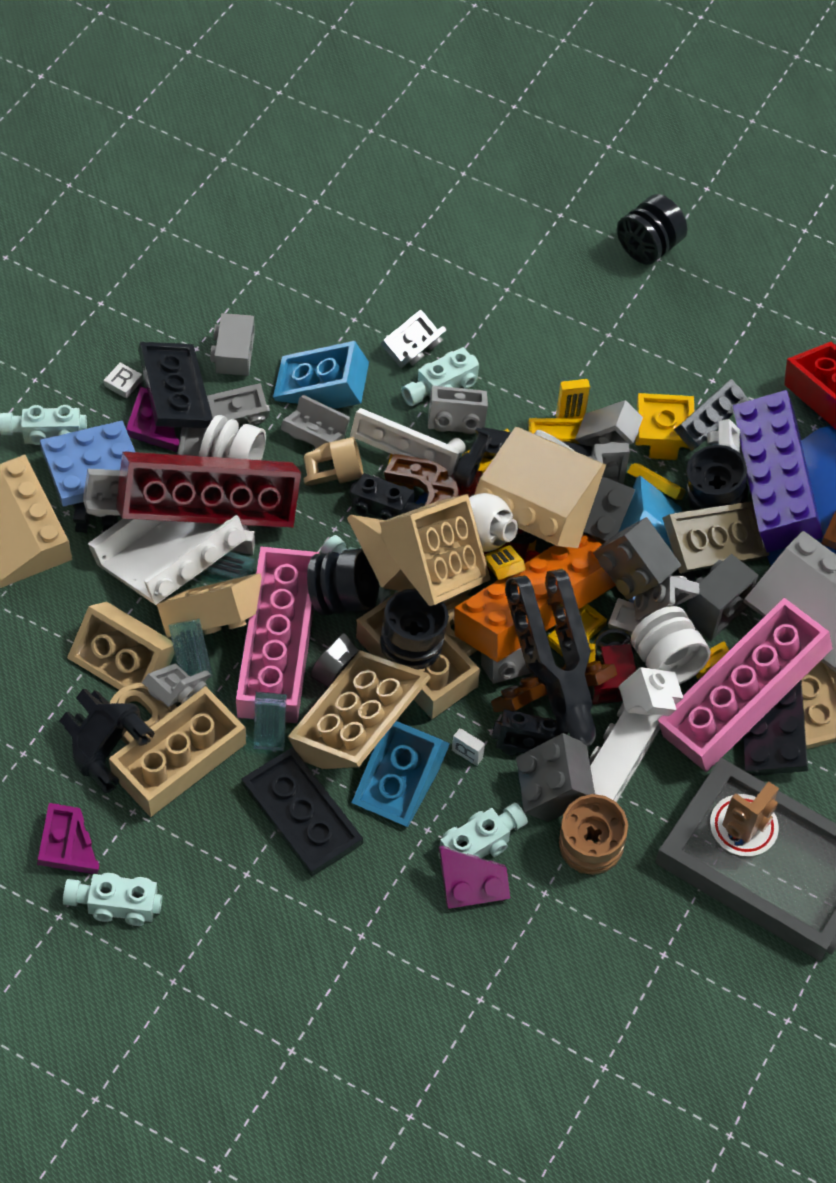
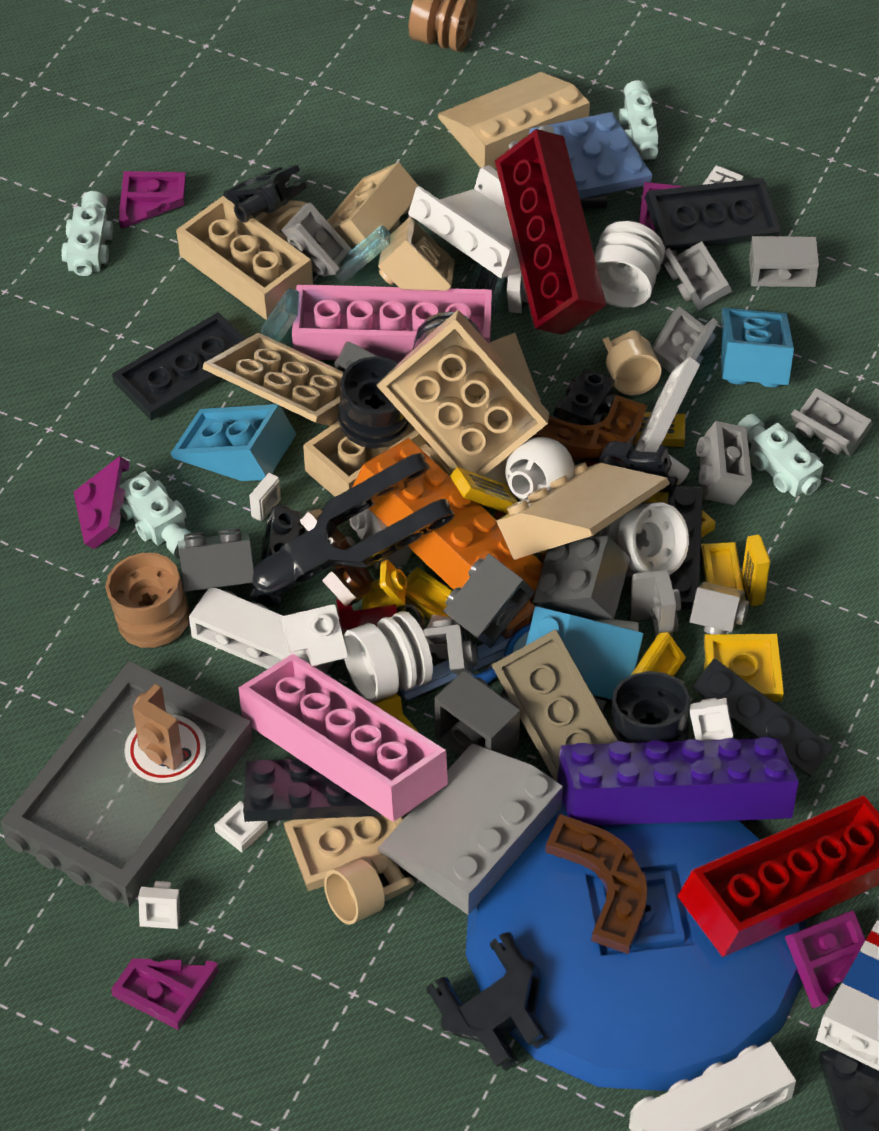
camera: 90 degrees right, 5 degrees down
none -> white tile [214,801,268,853]

